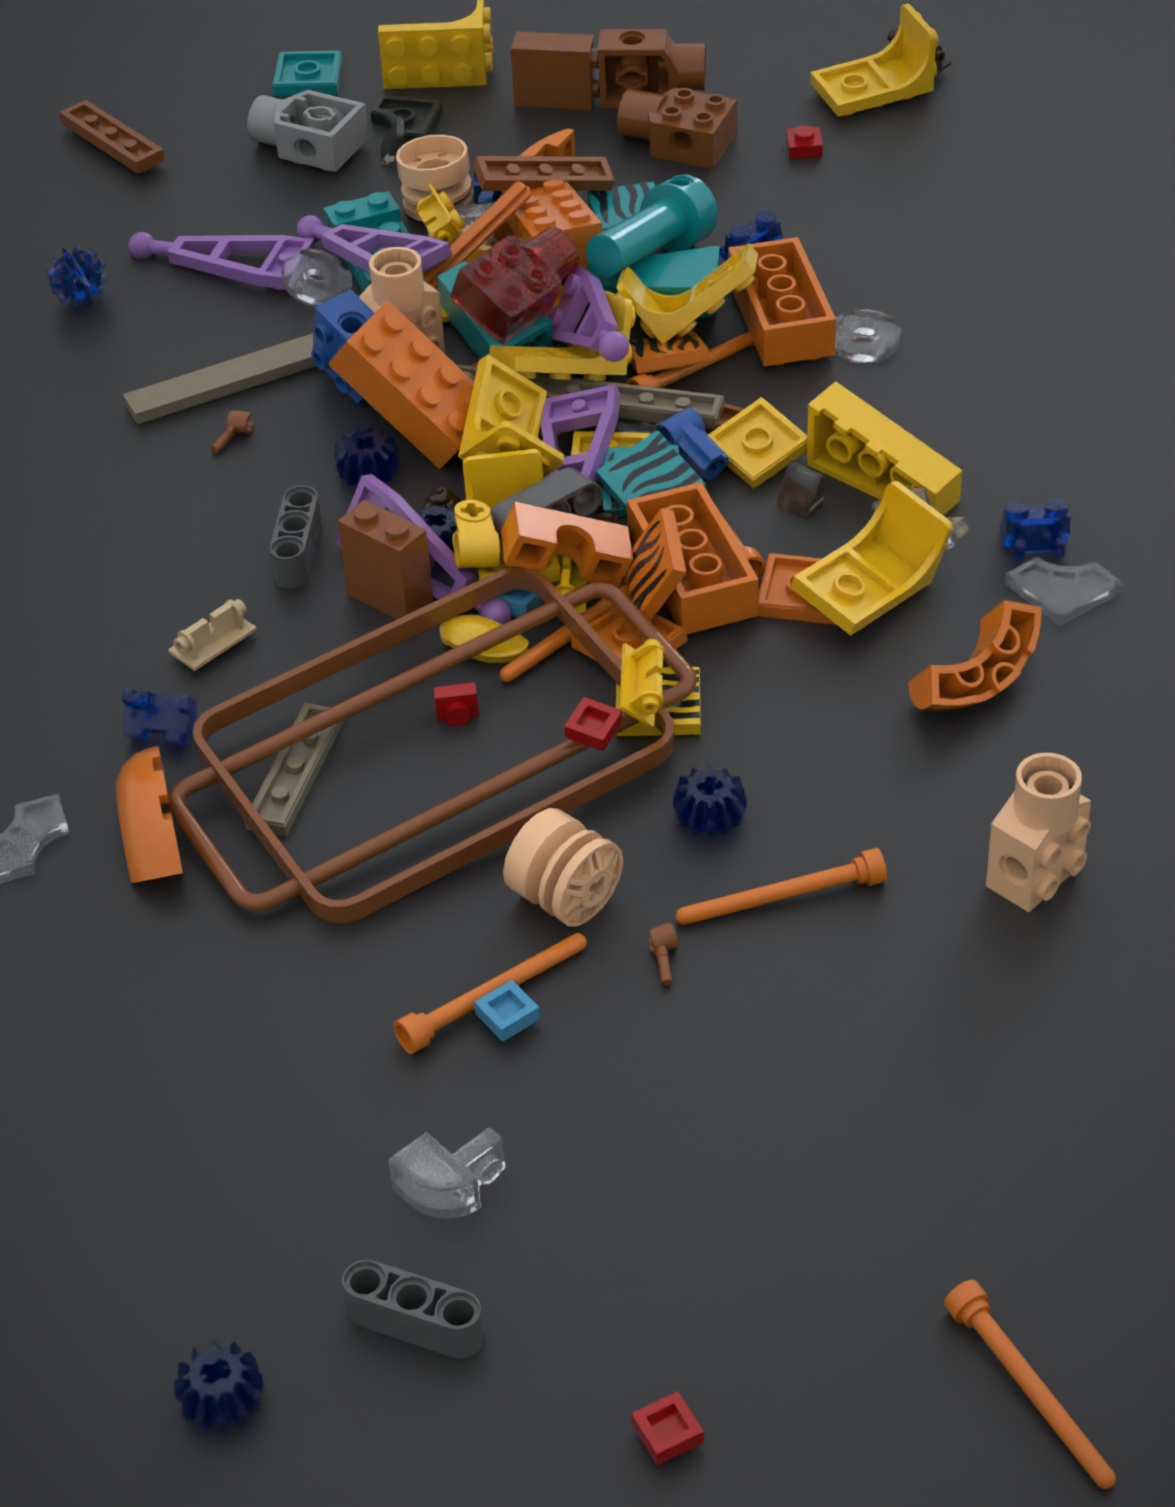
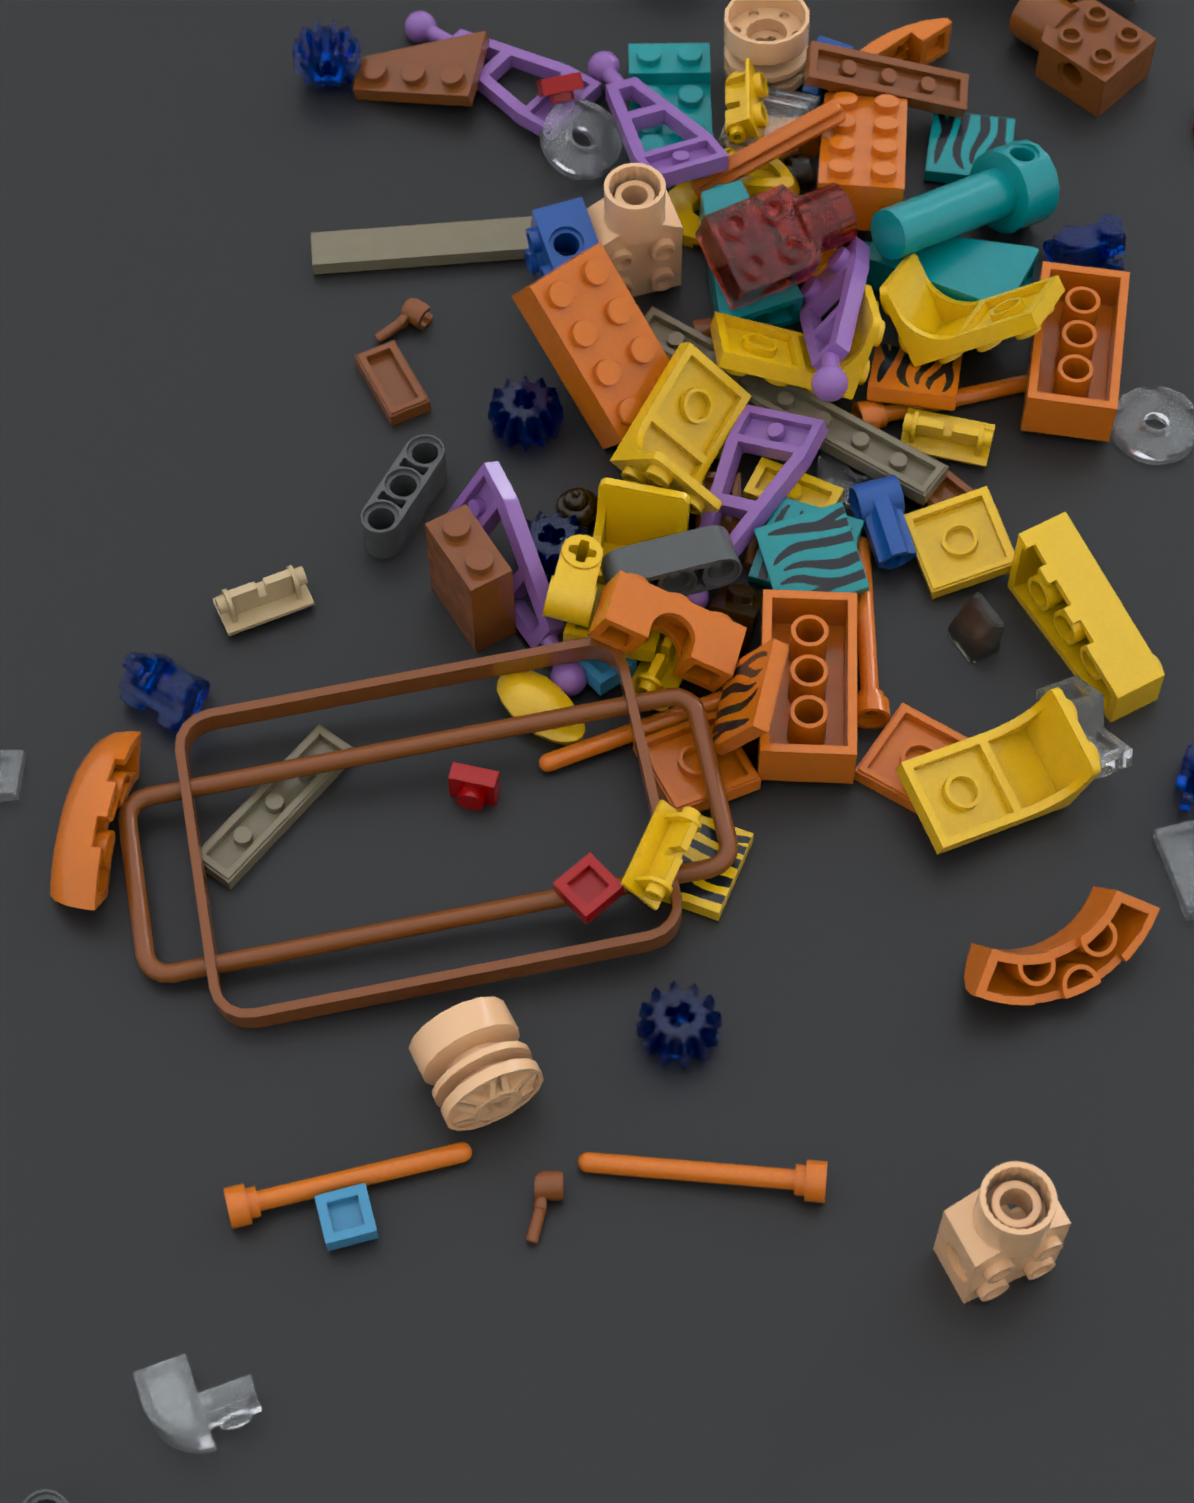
camera: 20 degrees right, 15 degrees up
none -> dark orange wing [352,30,490,107]
none -> dark orange tile [354,340,431,427]
none -> red plate [536,71,584,104]
none -> yellow hinge [901,407,995,467]

